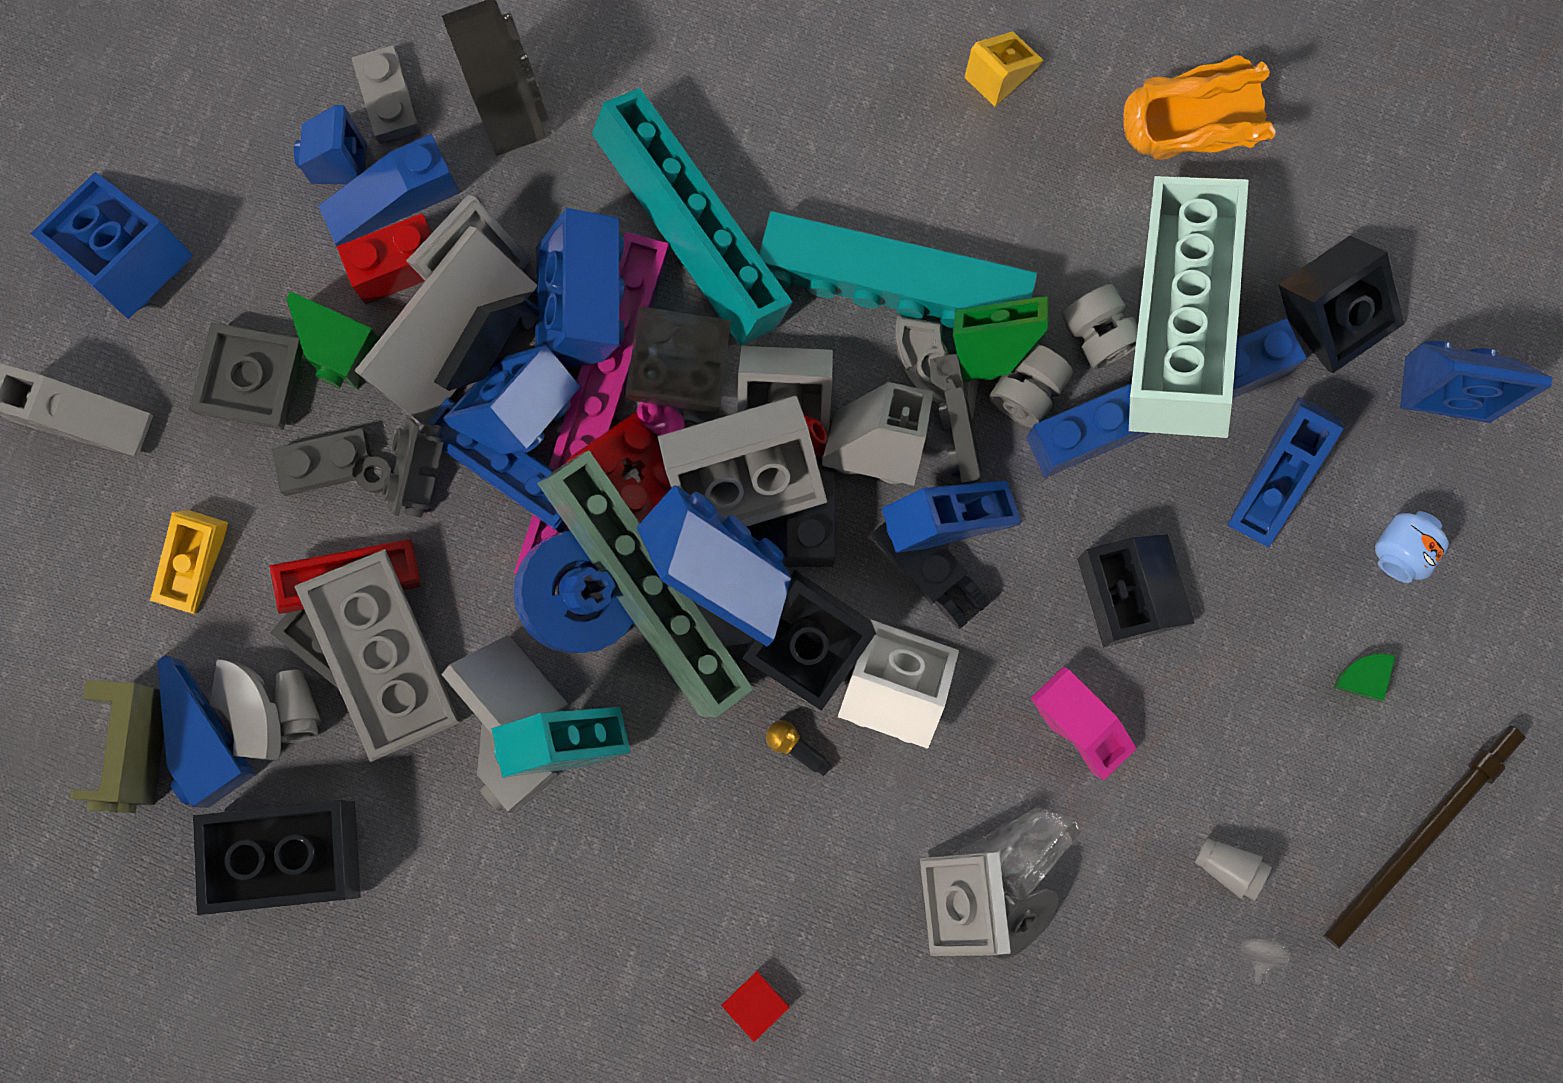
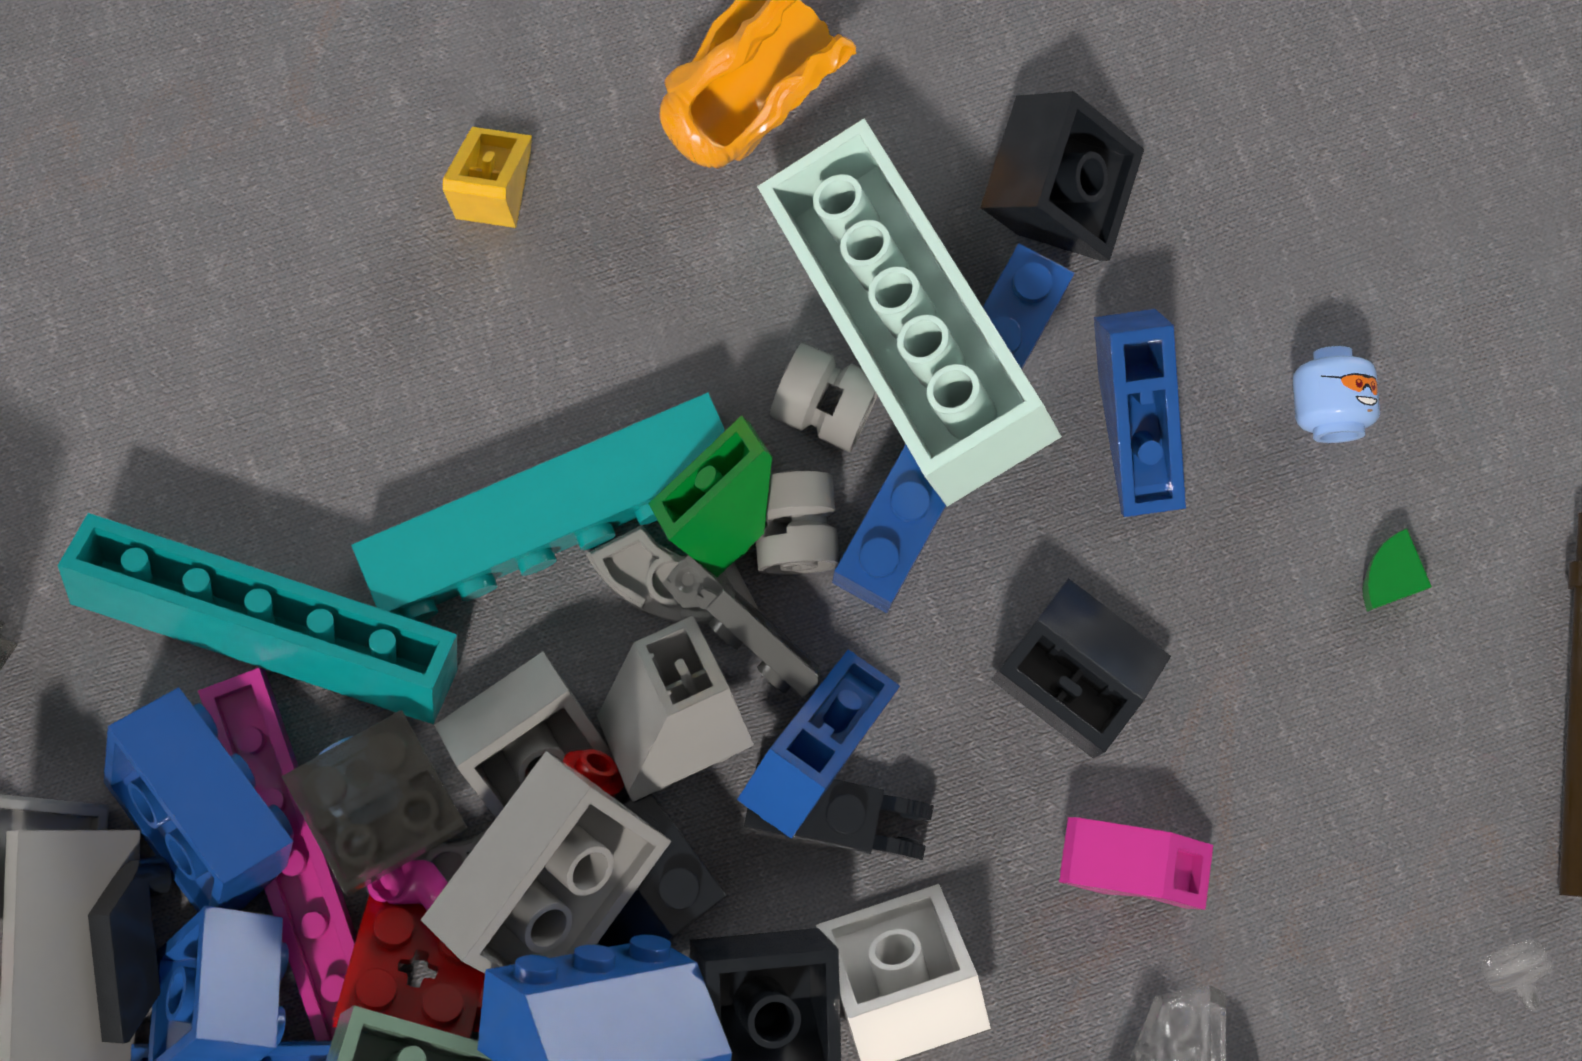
camera: 40 degrees left, 0 degrees up
light grey cone [1194,838,1272,901] -> none
blue slope [1400,341,1552,423] -> none

